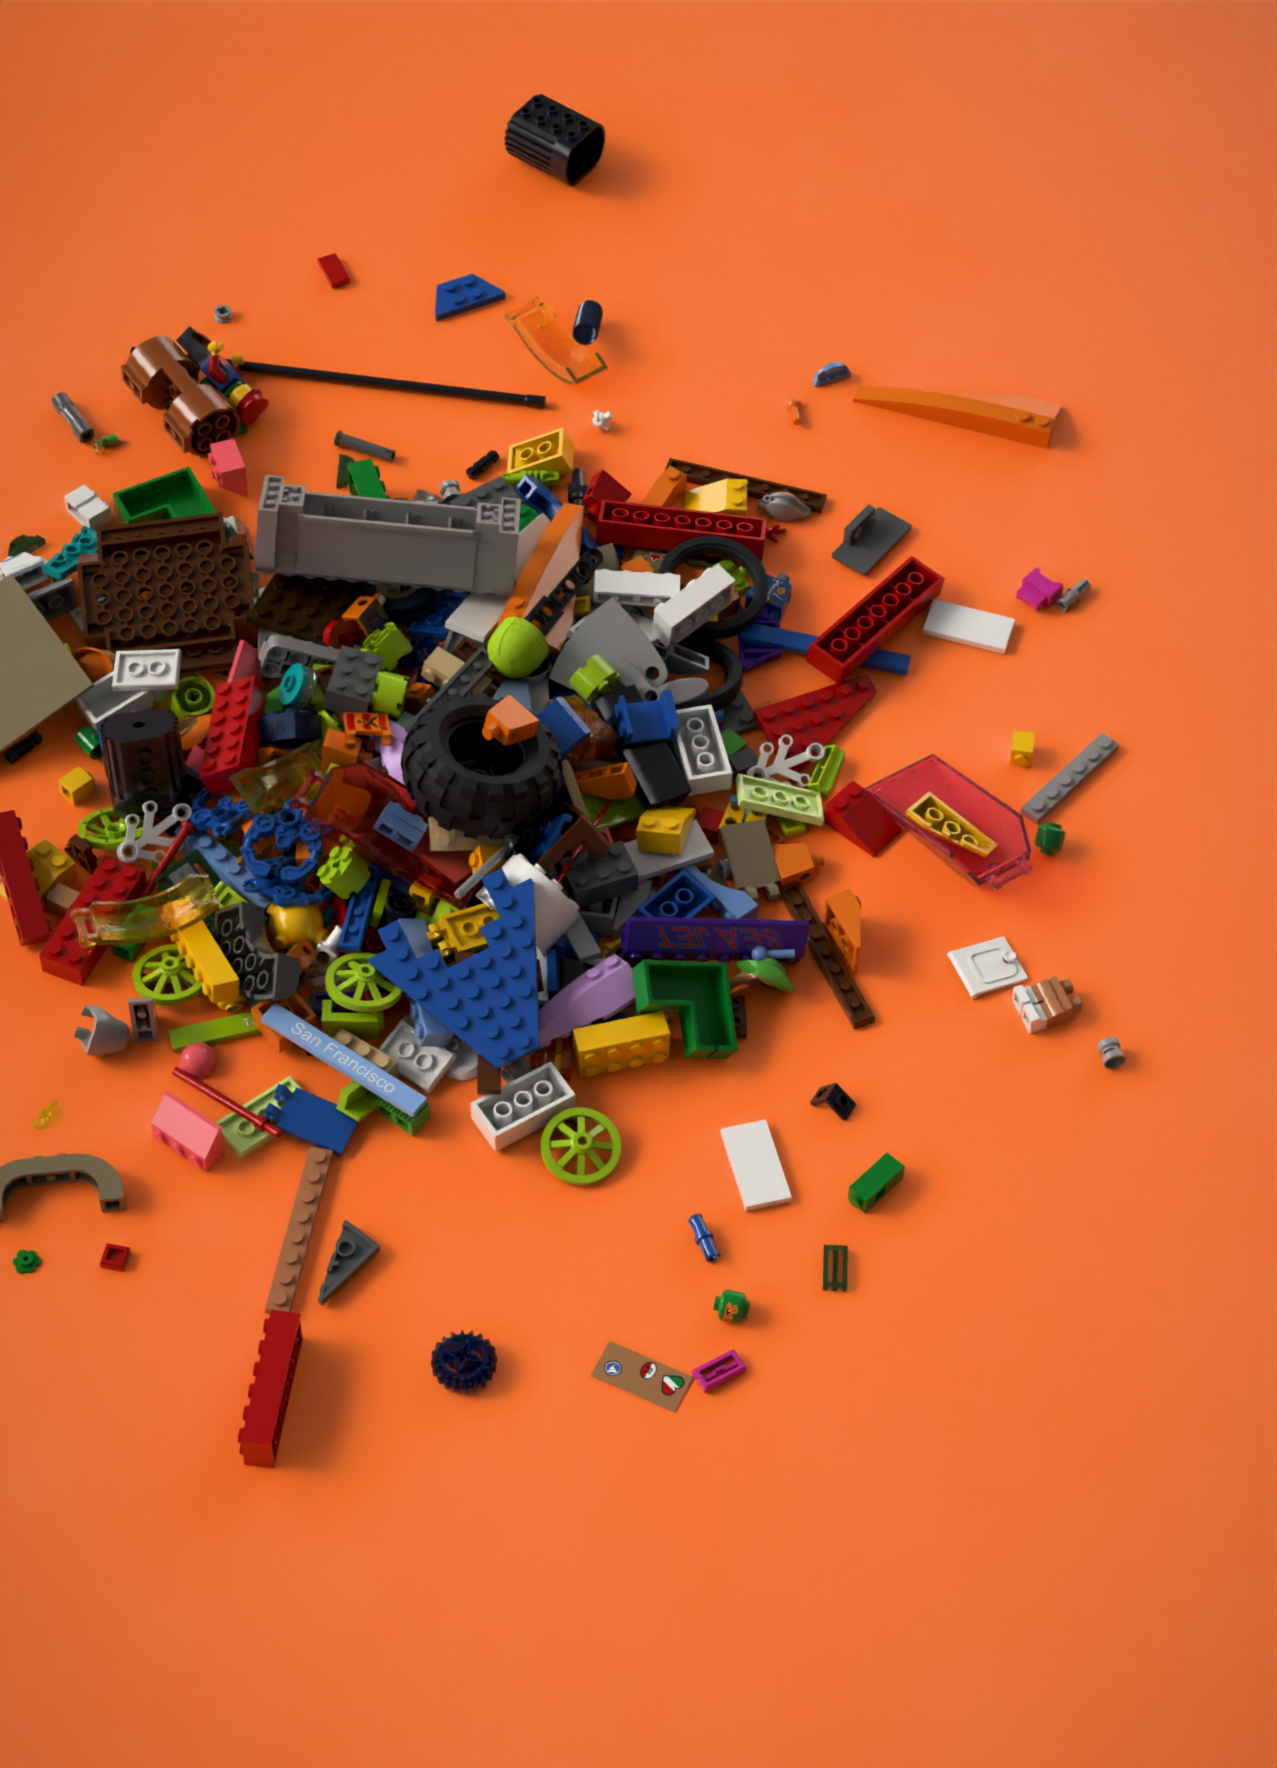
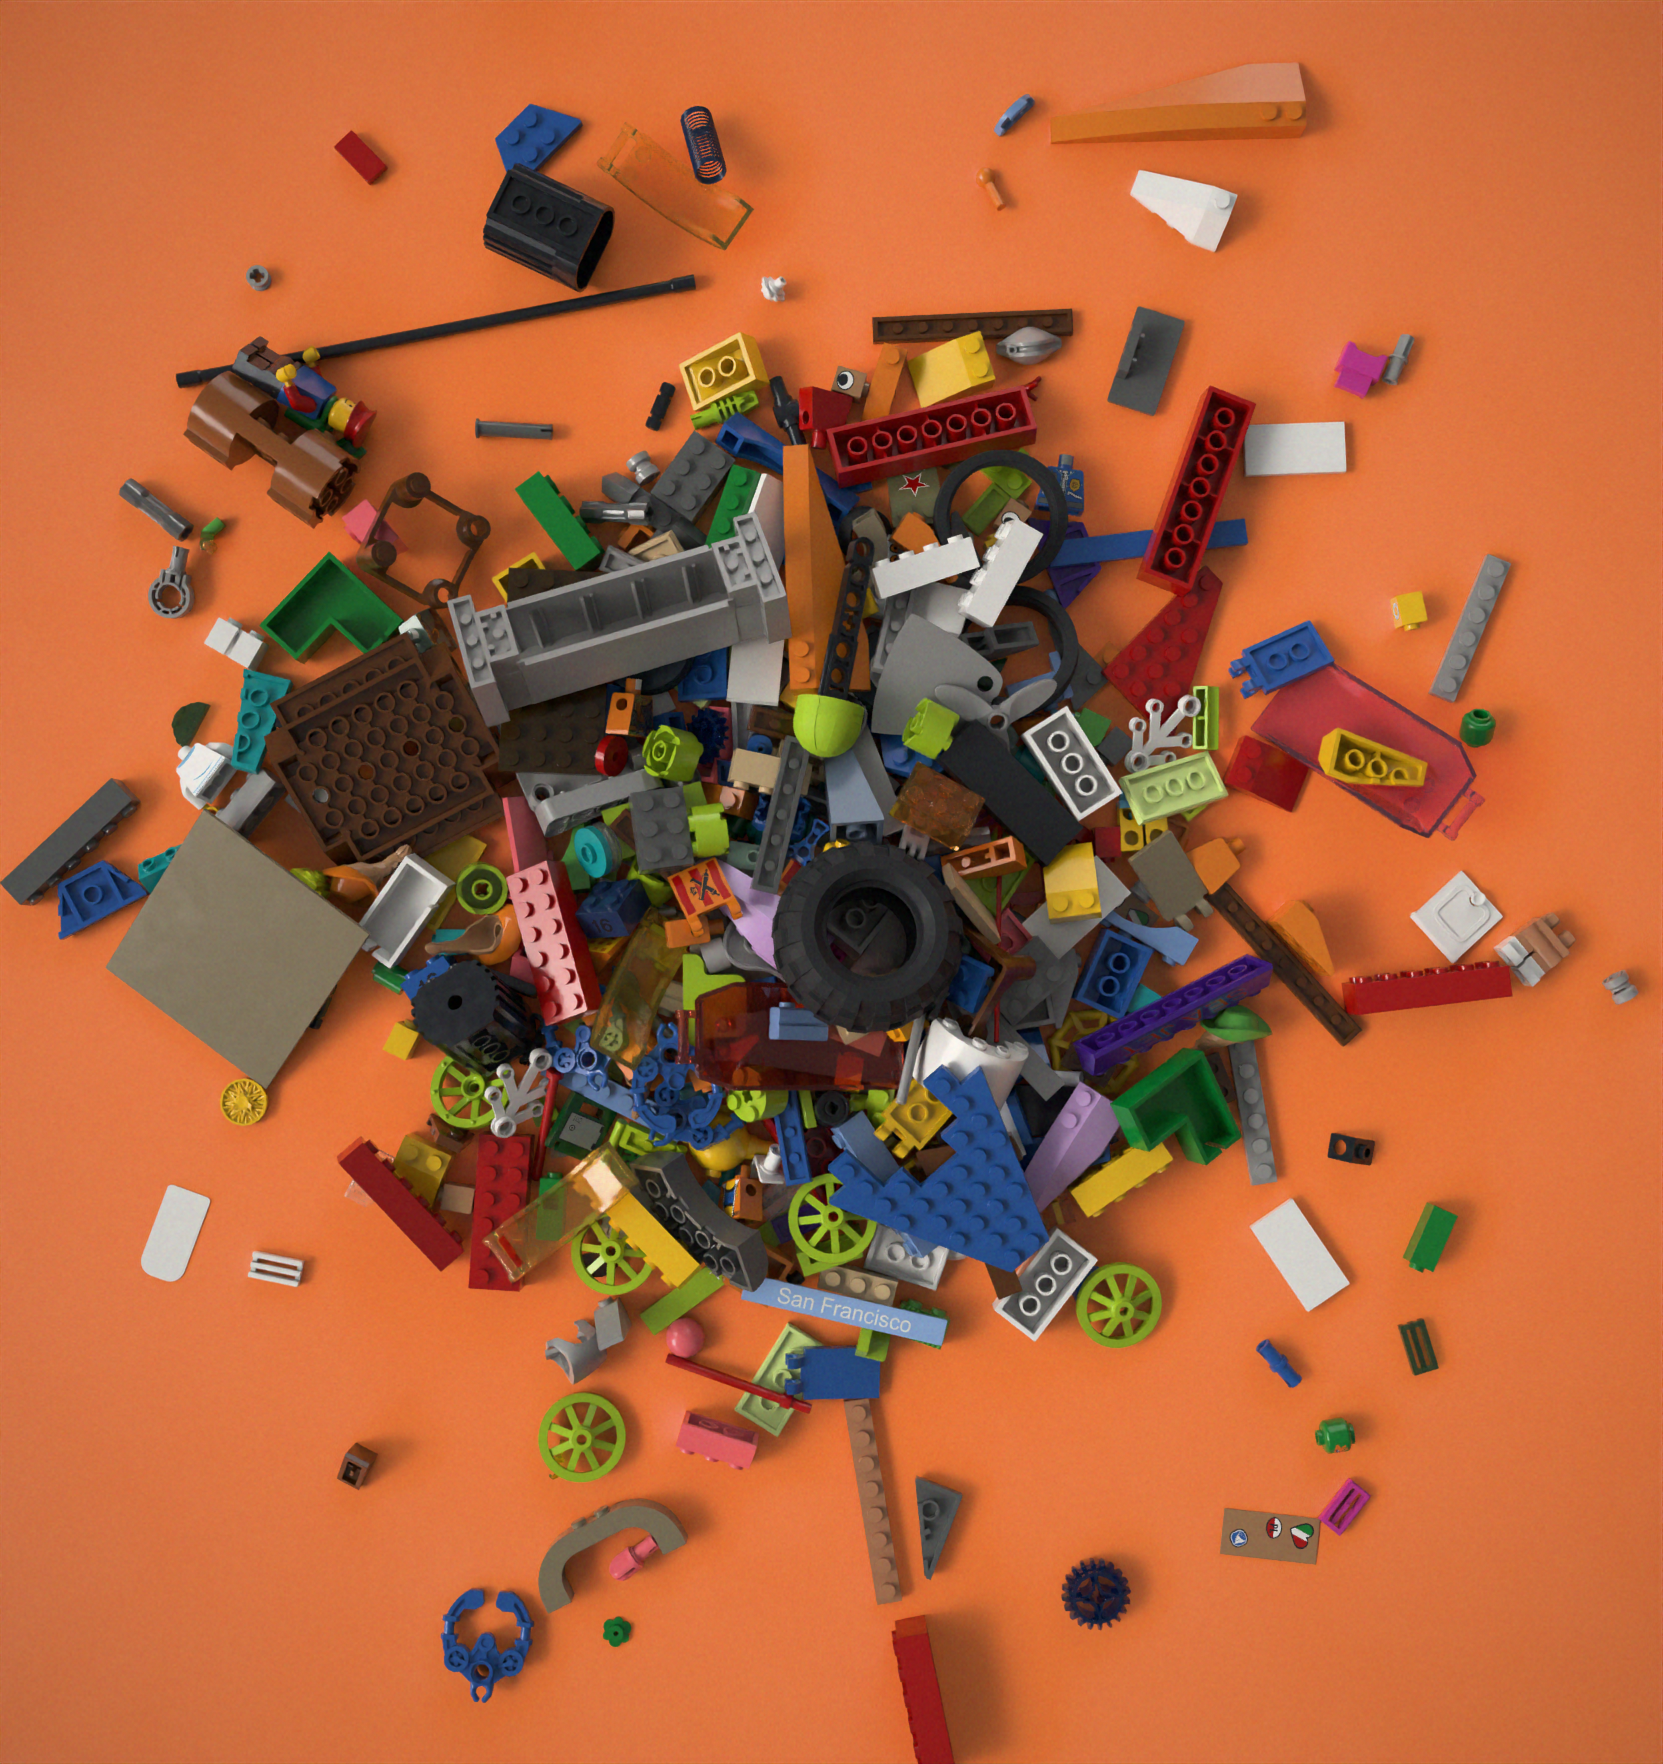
camera: 20 degrees left, 35 degrees up
red tile [100,1243,131,1272] -> none
white tile [112,649,182,691] -> none
clear green tile [336,454,356,489] -> none
orange torso [482,695,539,746] -> none
blue slope [536,697,592,759] -> none
blue panel [615,690,680,745] -> none
medium blue bar [751,946,795,961] -> none
none -> light grey pin [148,545,195,619]
none -> reddish brown piece [356,472,491,610]
none -> black piece [483,163,615,293]
none -> lime wheel [538,1392,626,1482]
none -> coral arm [609,1534,659,1581]
none -> medium nougat brick [831,365,870,405]
none -> white wedge [1130,170,1238,252]
none -> light grey plate [1227,1040,1278,1186]
none -> blue tile [1228,620,1335,699]
none -> red brick [1341,961,1513,1015]

